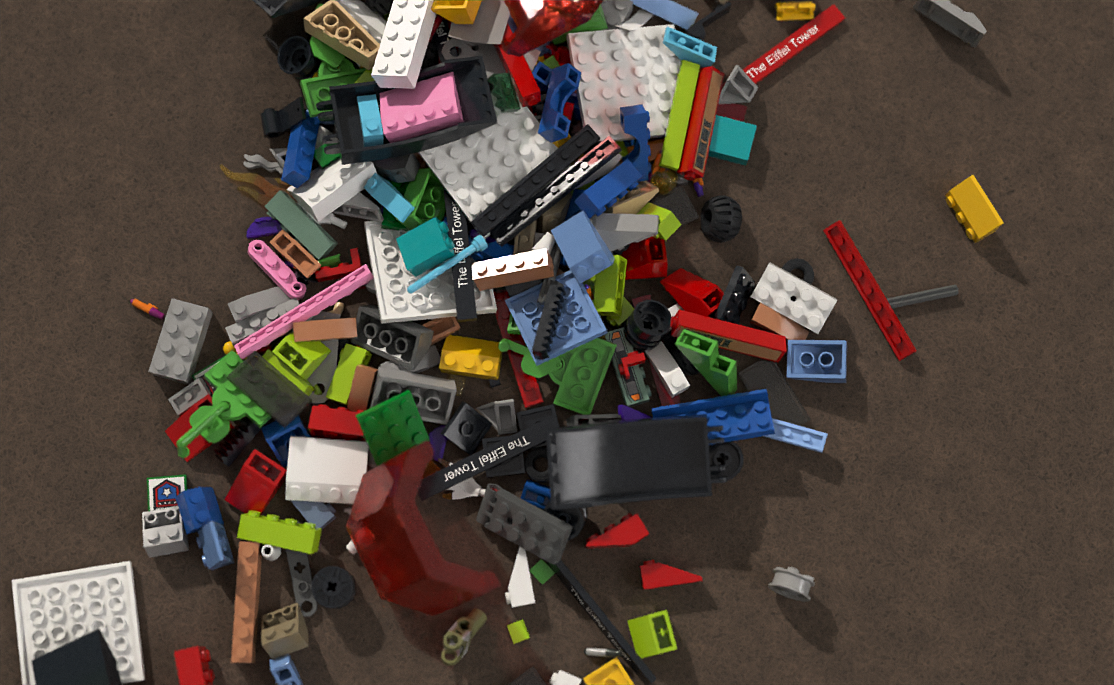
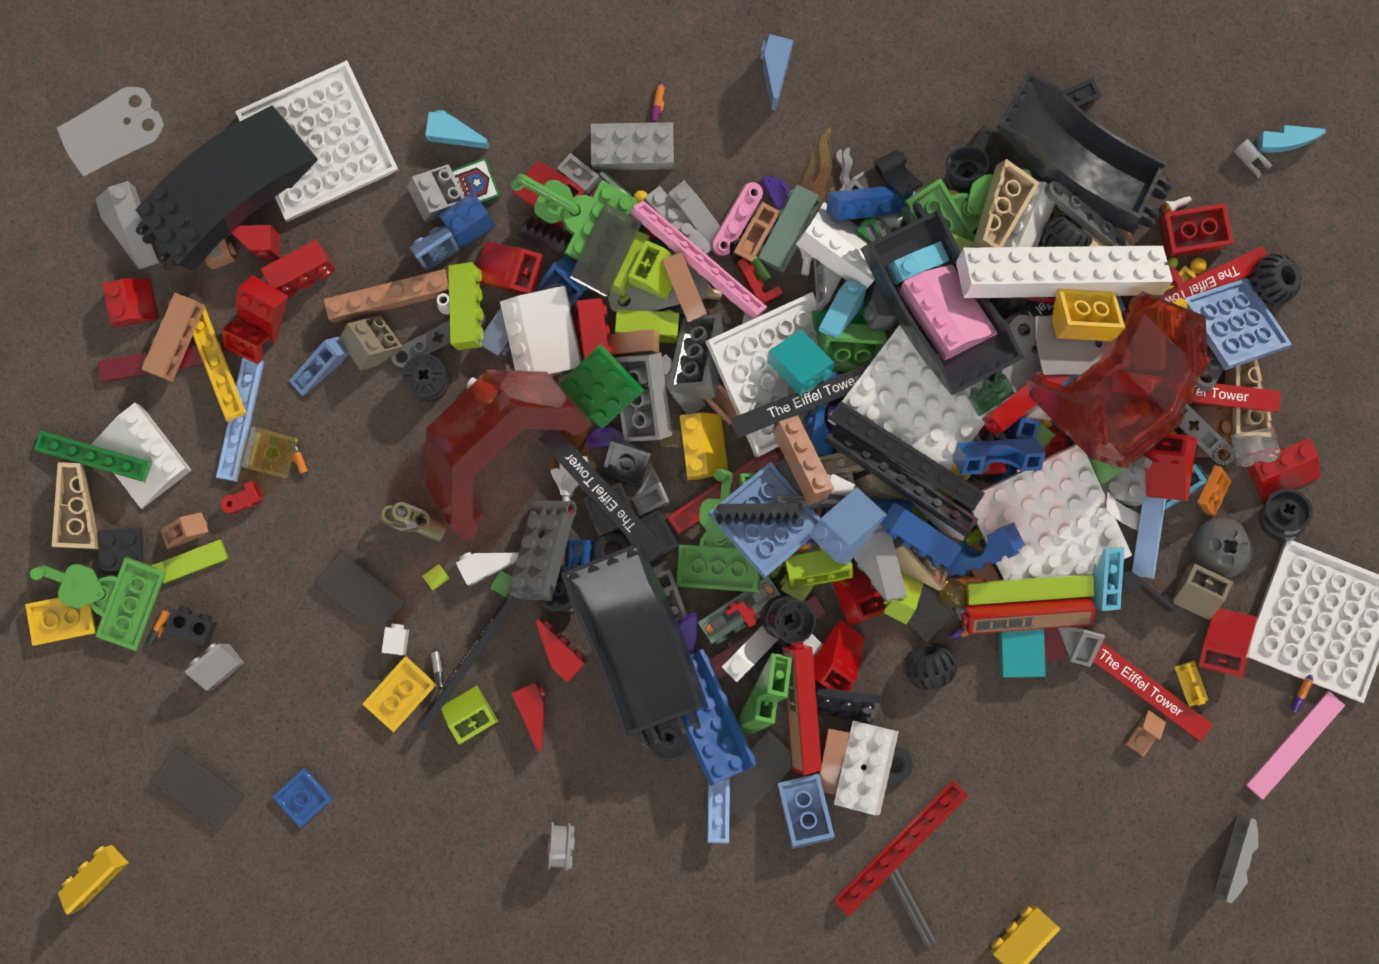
camera: 75 degrees right, 5 degrees up
medium azure piece [407,235,488,294] -> none
none -> medium azure slope [425,110,489,149]
none -> medium blue slope [760,34,793,111]
none -> nougat slope [1125,709,1166,757]

